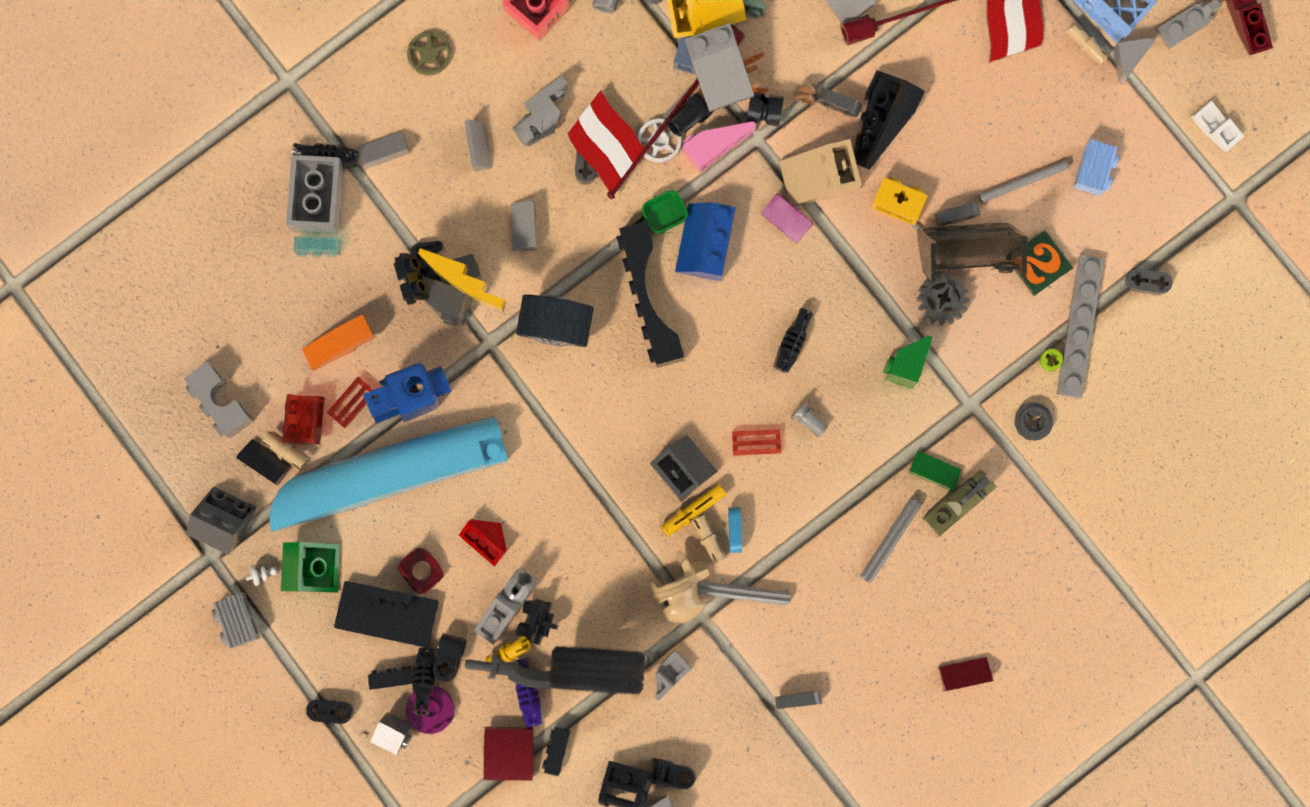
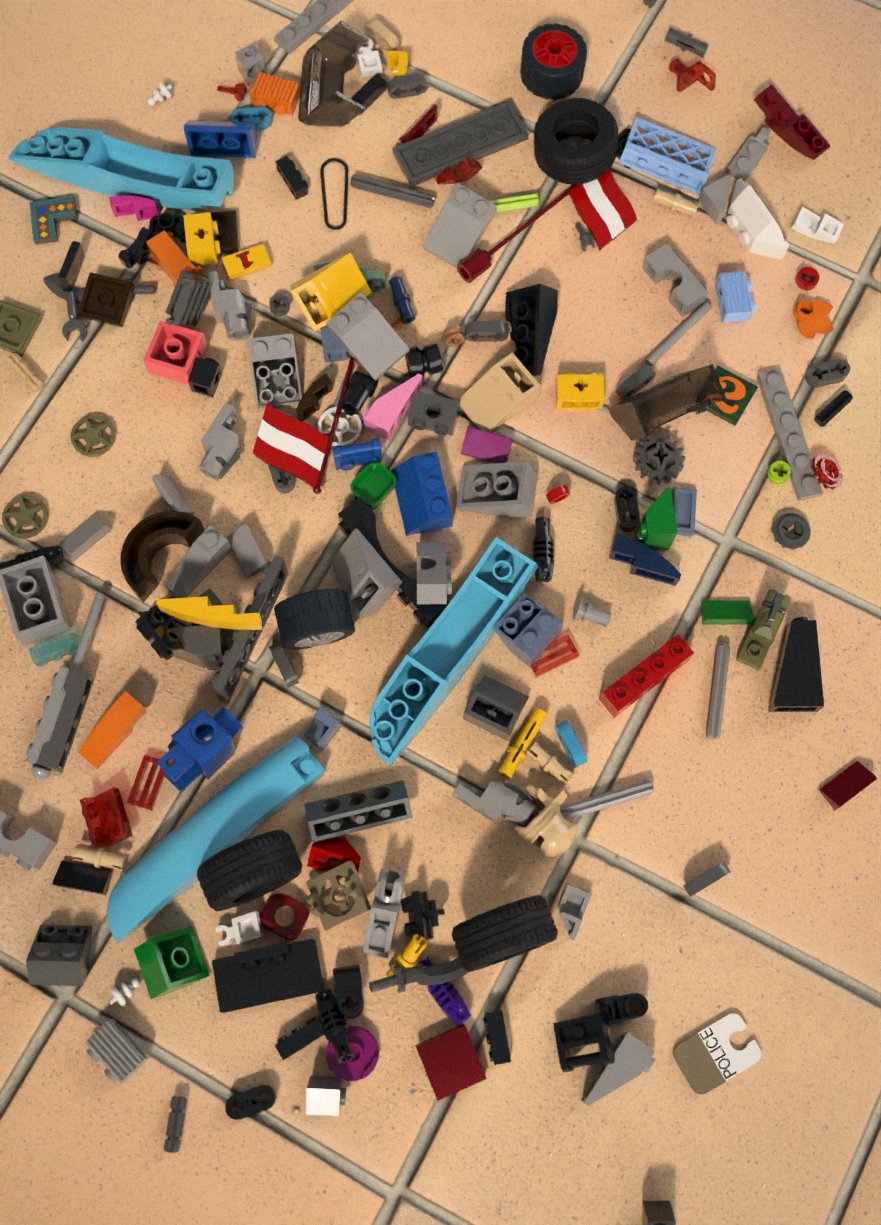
camera: 30 degrees left, 10 degrees down
none -> olive wheel [2,495,48,539]
none -> piece [26,592,105,780]
none -> dark brown brick [120,511,205,603]
none -> dark grey axle [164,1096,187,1153]
none -> light grey slope [165,525,232,598]
none -> black brick [188,357,222,397]
none -> black tyre [197,830,302,911]
none -> dark grey plate [211,555,289,704]
none -> white plate [215,911,265,946]
none -> light grey slope [247,333,302,409]
none -> dark grey beam [269,642,299,688]
none -> dark brown slope [296,373,333,421]
none -> sand blue panel [304,708,341,751]
none -> dark grey brick [304,780,413,842]
none -> dark tan piece [306,860,371,930]
none -> light grey slope [331,528,402,619]
none -> blue plate [332,438,382,471]
none -> medium azure slope [369,537,538,766]
none -> dark blue pin [389,276,415,324]
none -> dark grey brick [408,391,460,436]
none -> light grey arch [417,542,452,604]
none -> light grey plate [453,781,536,827]
none -> light grey slope [456,461,538,518]
none -> sand blue slope [493,593,563,667]
none -> red tile [546,485,571,504]
none -> dark grey hand [575,223,595,251]
none -> red brick [599,634,694,718]
none -> dark blue slope [609,533,681,586]
none -> black beam [614,486,640,532]
none -> light grey arch [642,243,708,317]
none -> sand blue tile [672,487,697,536]
none -> white wedge [726,178,789,260]
none -> black slope [768,617,824,712]
none -> orange plate [793,300,834,340]
none -> red tile [795,267,820,291]
none -> clear red gear [811,454,843,490]
none -> black axle [814,390,853,427]

